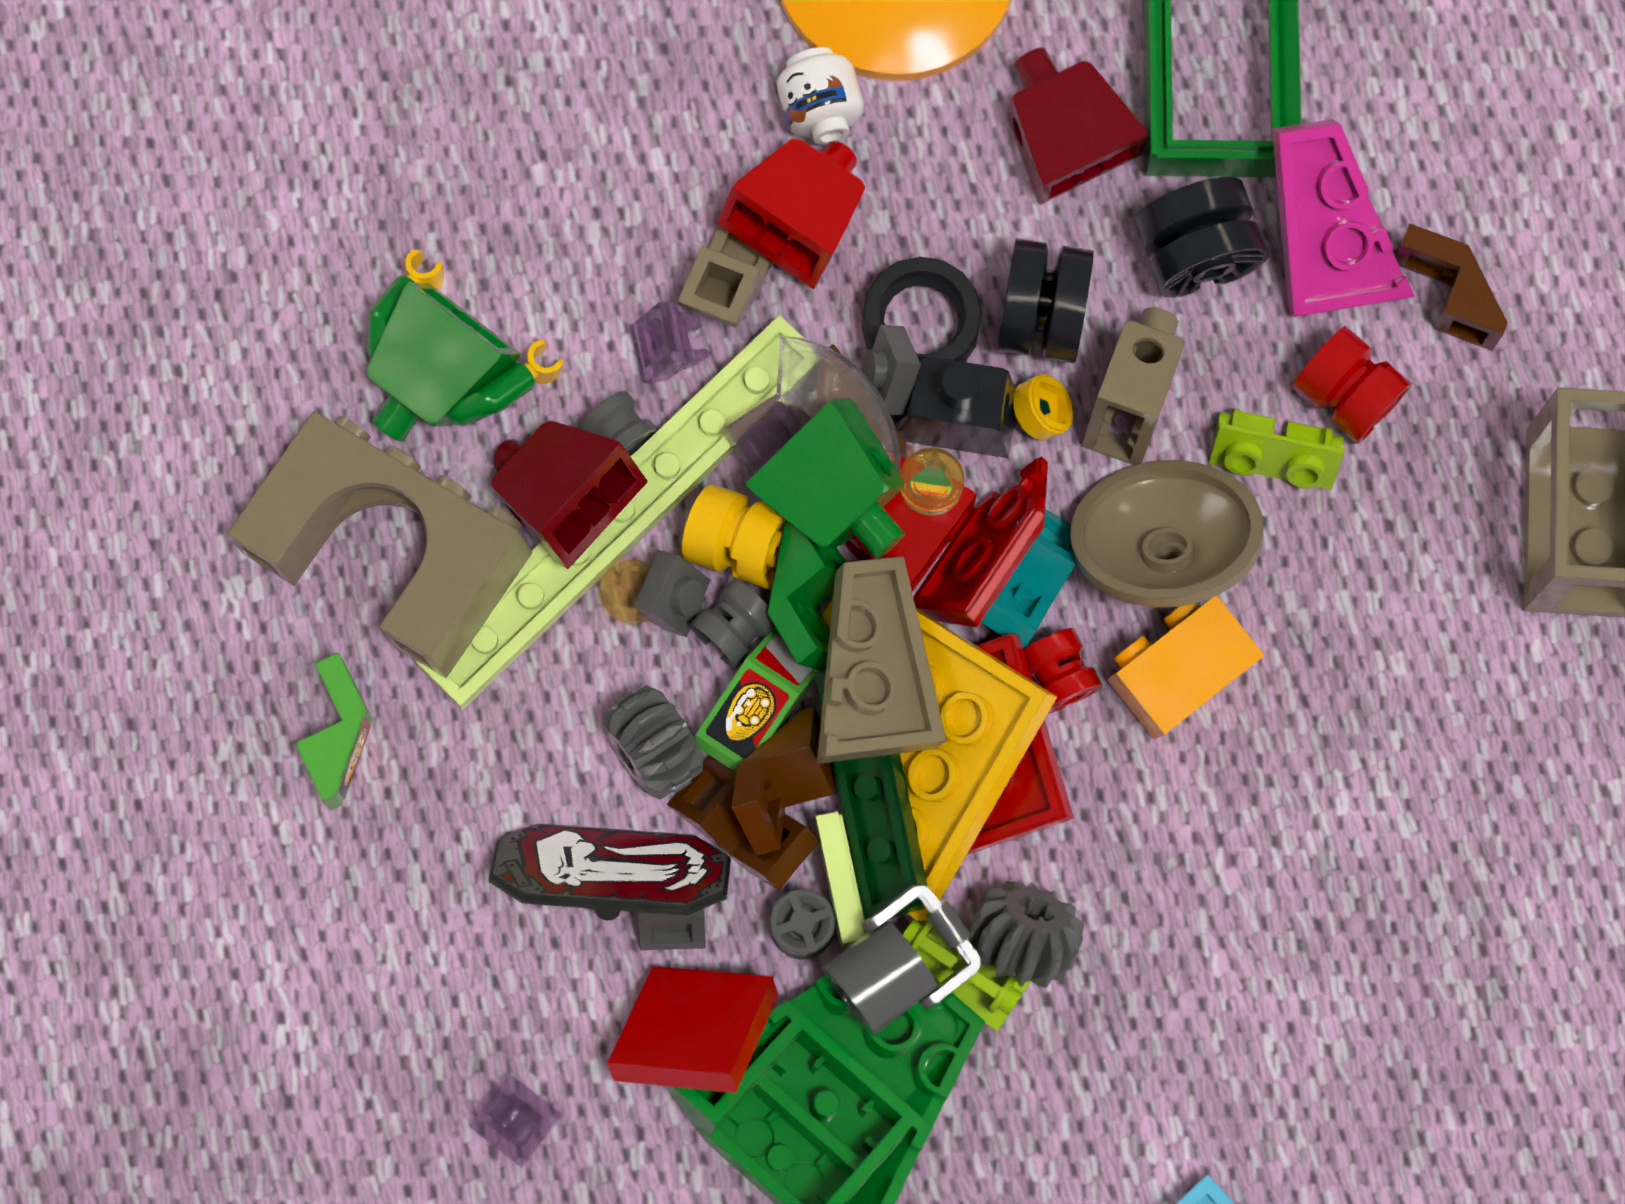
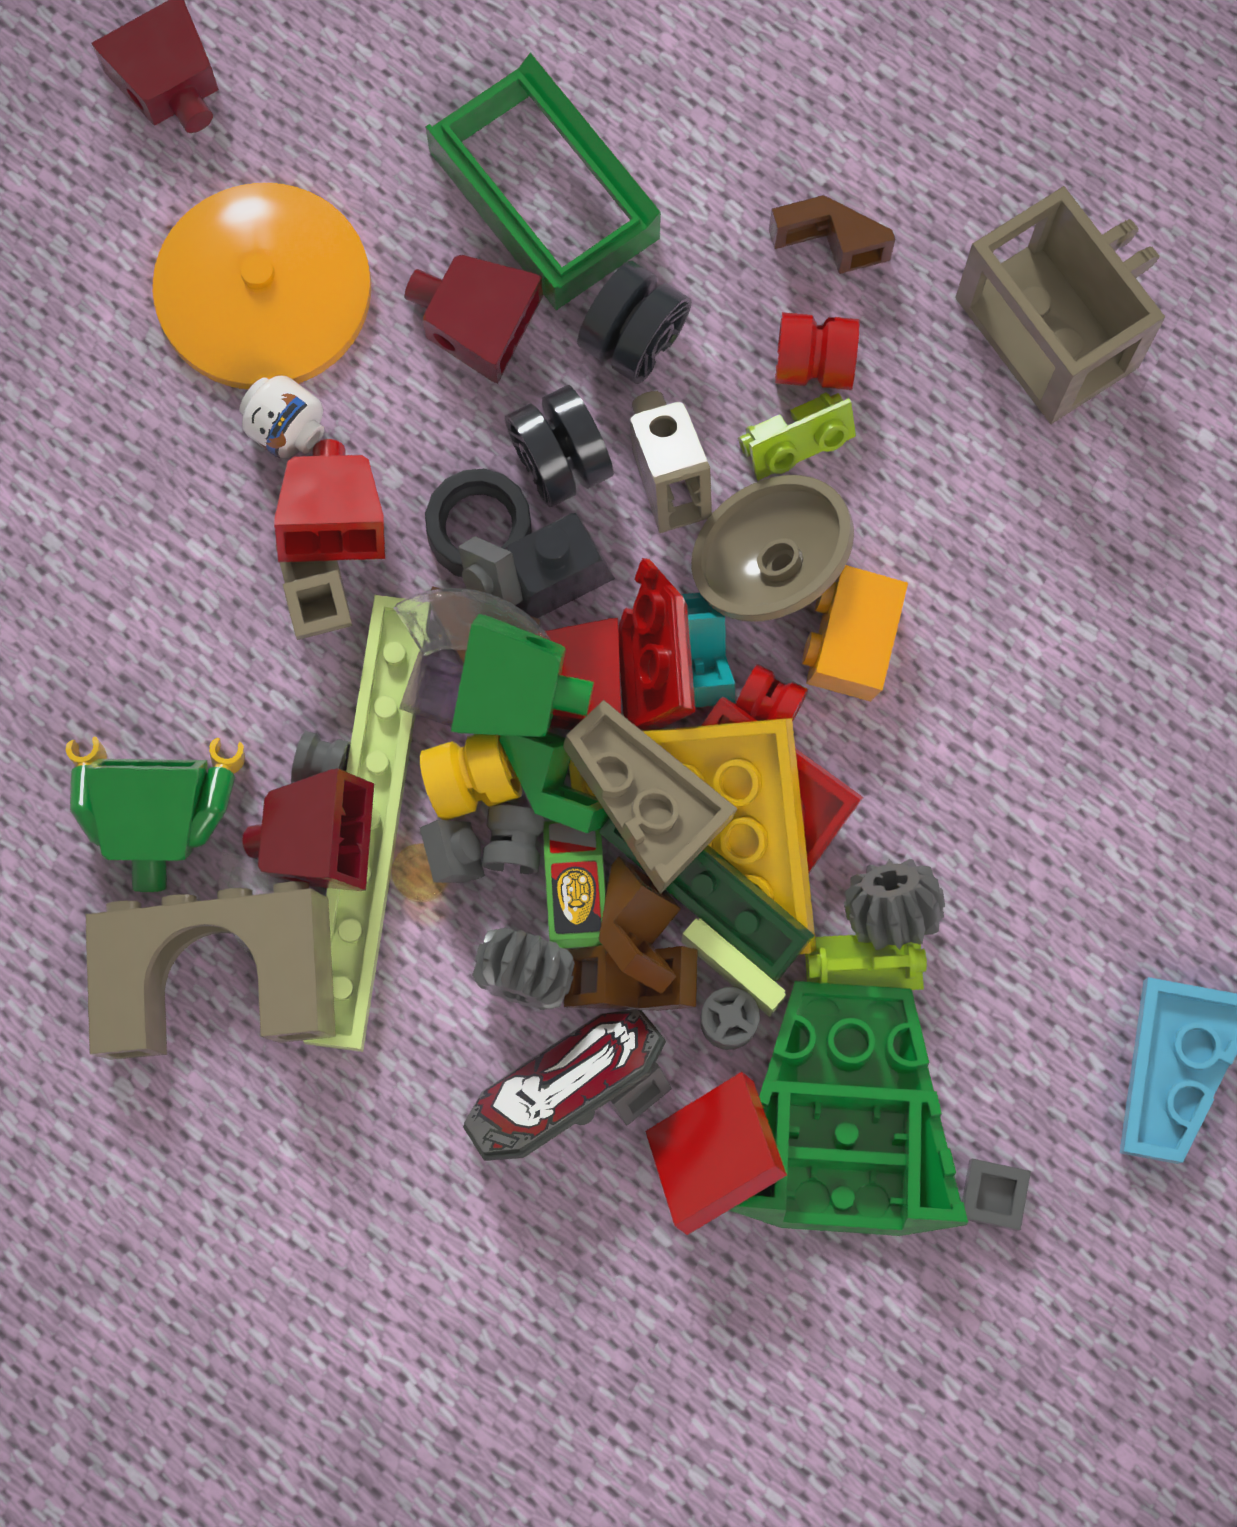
camera: 35 degrees left, 0 degrees up
bright green slope [295,653,373,811] -> none
clear purple tile [469,1074,563,1168] -> none
clear purple tile [630,302,709,384] -> none
dark grey piece [822,884,981,1036] -> none
clear yellow tile [900,448,964,515] -> none
yellow tile [1013,374,1073,441] -> none
dark pink wing [1272,119,1415,317] -> none

